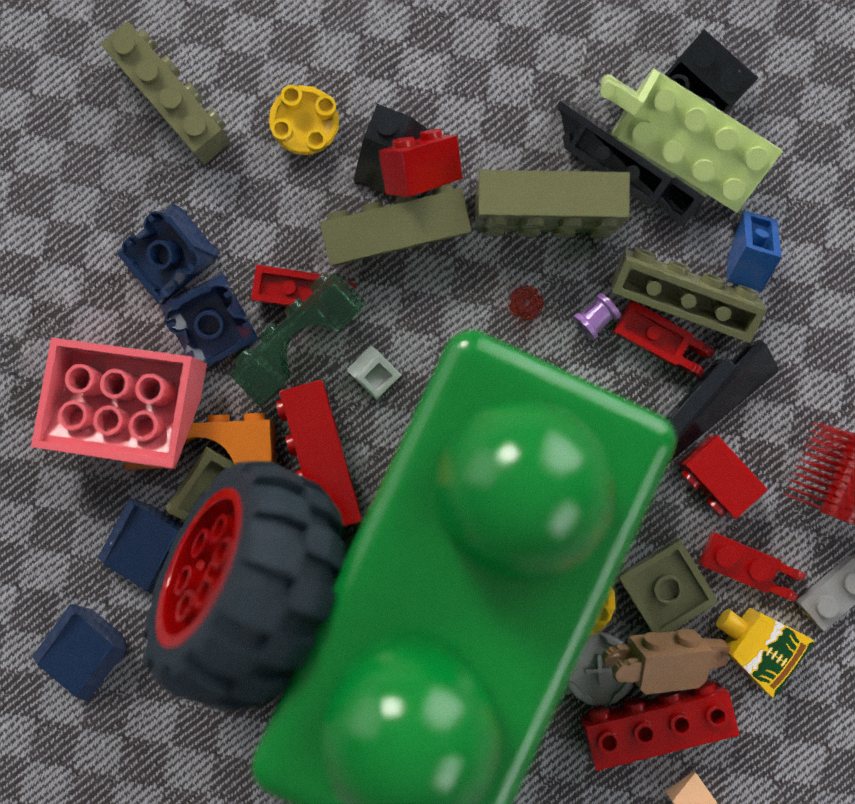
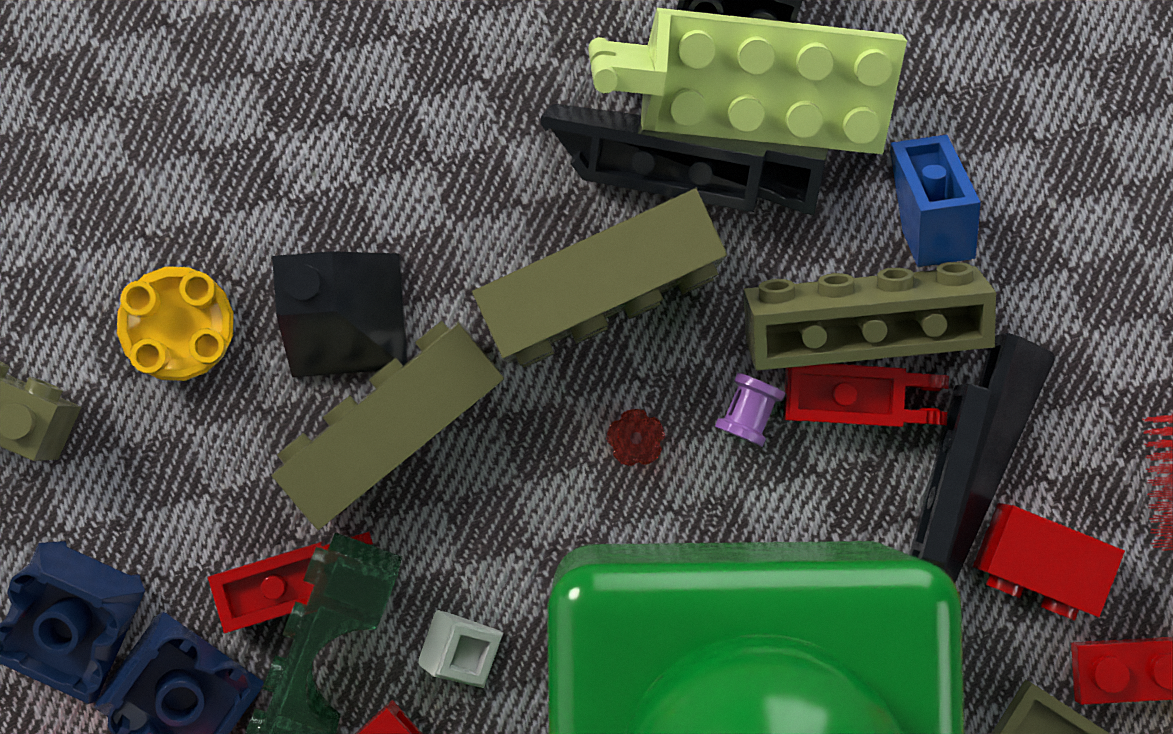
camera: 25 degrees left, 0 degrees up
red brick [379,129,463,197] -> none

